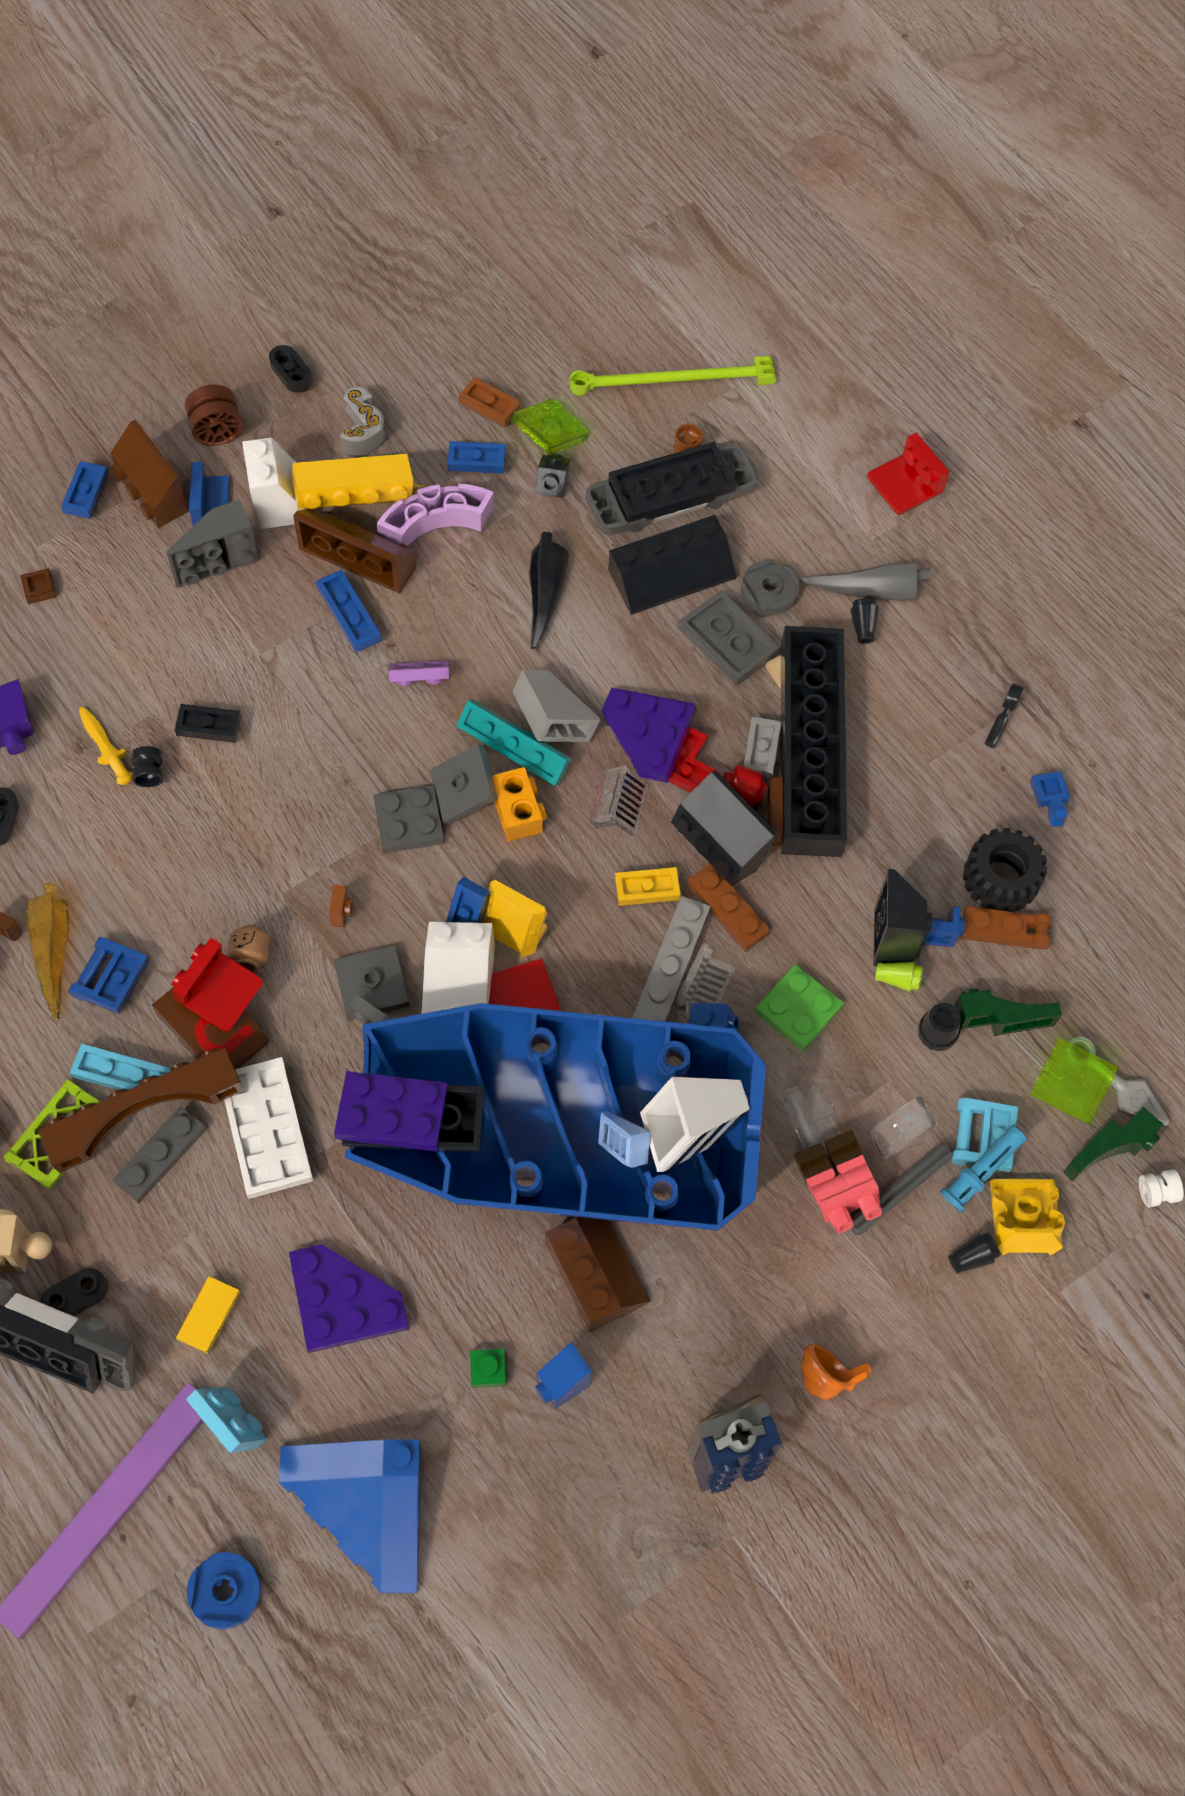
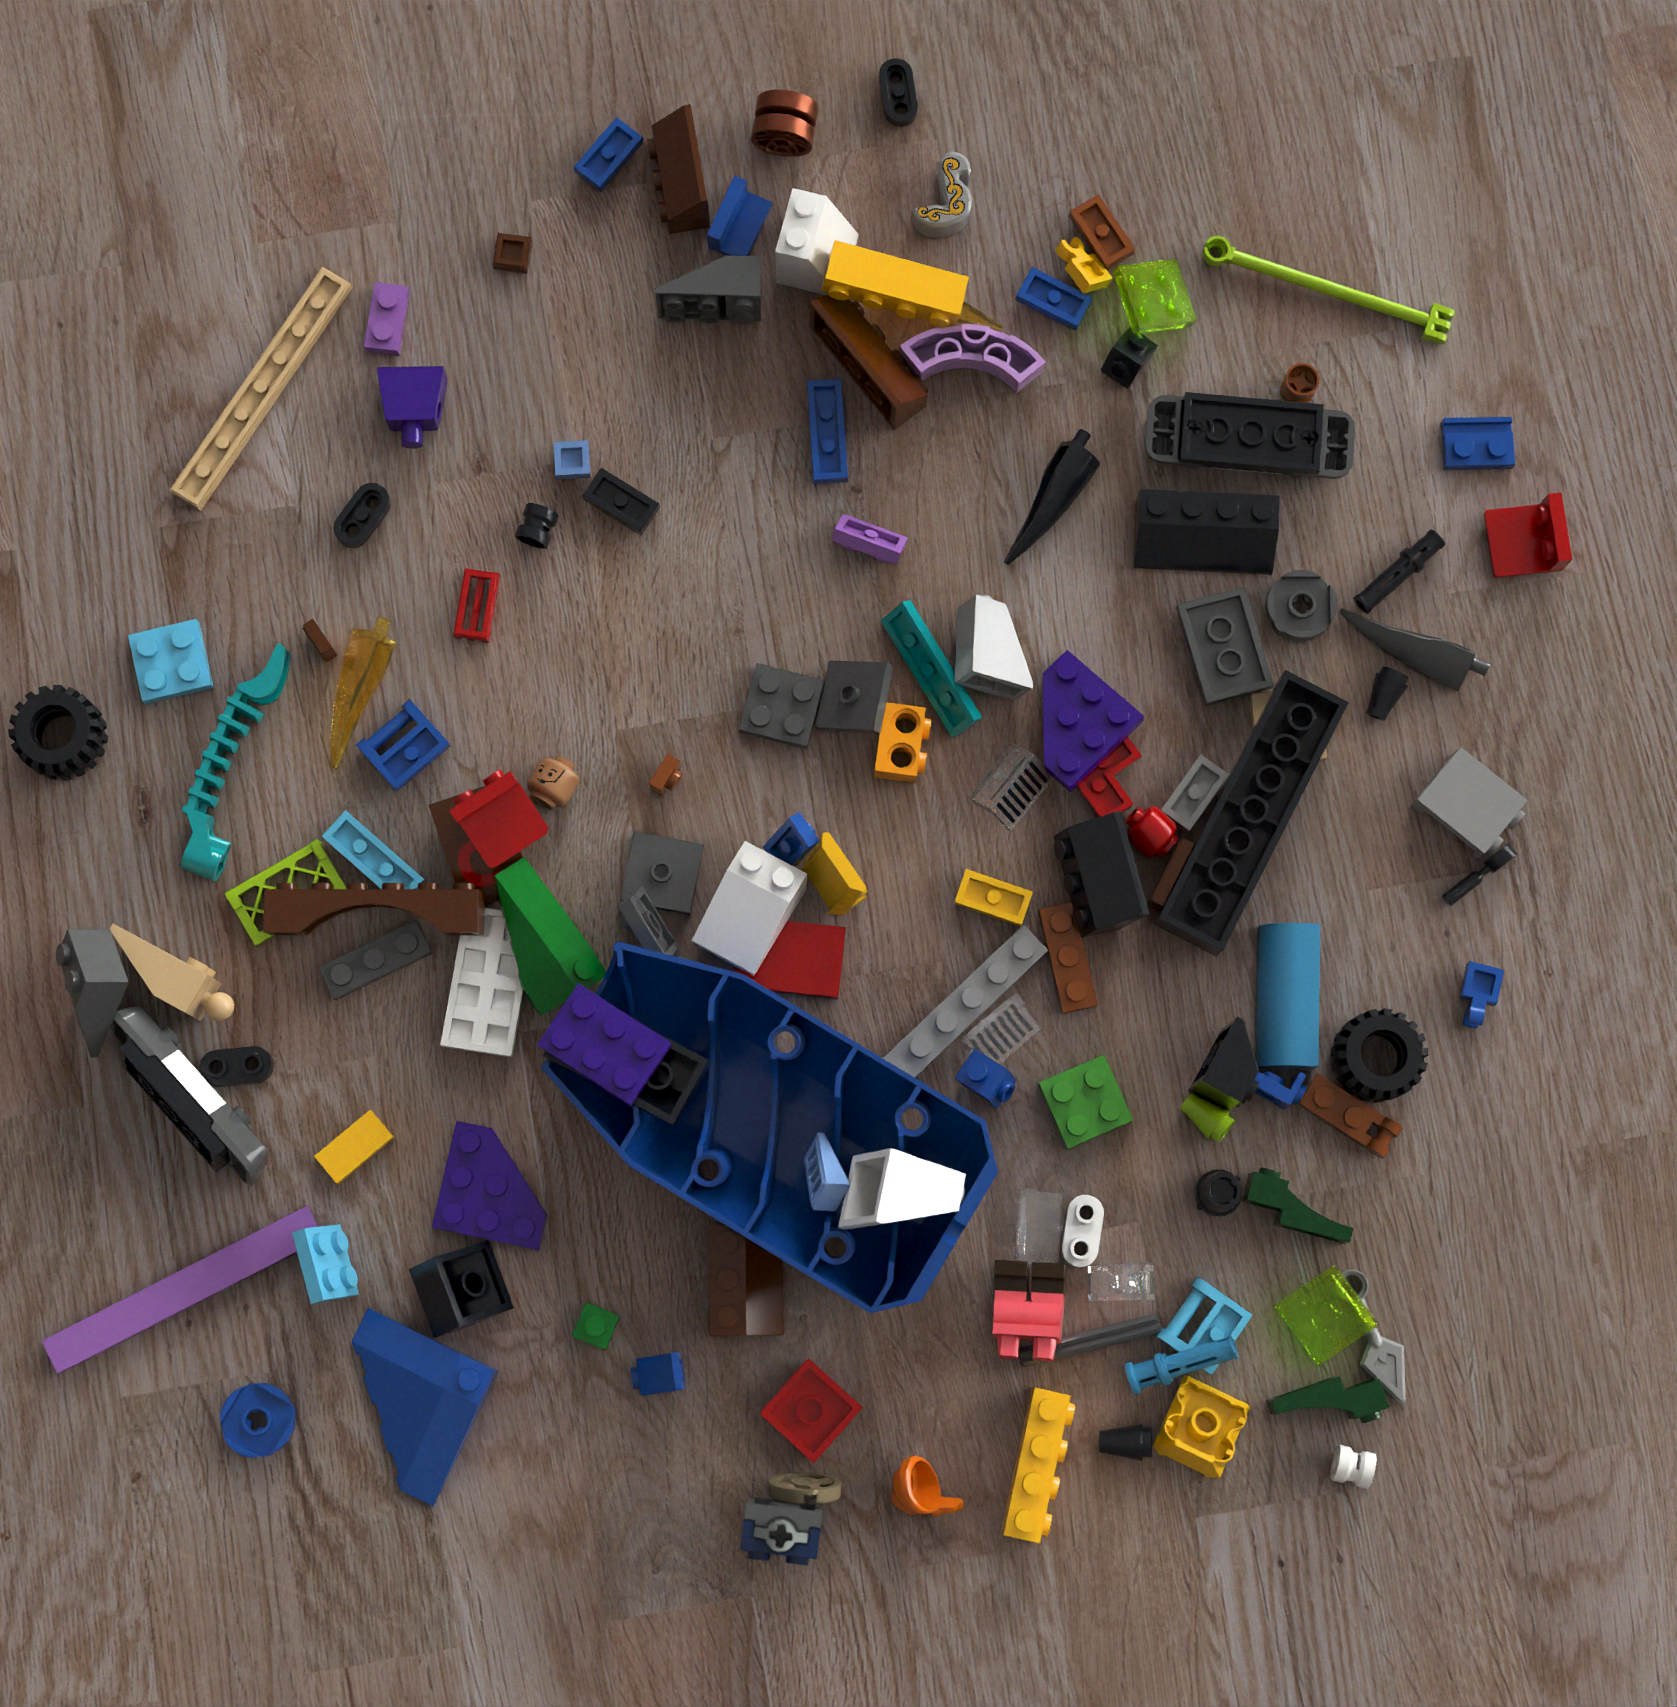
camera: 25 degrees right, 15 degrees up
yellow sword [79,707,132,785] -> none
none -> black slope [409,1240,514,1338]
none -> red tile [453,568,500,643]
none -> green wedge [493,857,606,1016]
none -> medium blue plate [553,440,591,480]
none -> red plate [759,1358,863,1463]
none -> yellow brick [1001,1387,1075,1544]
none -> yellow plate [1055,236,1113,294]
none -> white plate [1061,1195,1104,1268]
none -> dark azure brick [1255,923,1320,1070]
none -> black pin [1353,529,1445,614]
none -> light grey panel [1410,747,1528,859]
none -> blue plate [1441,417,1515,470]

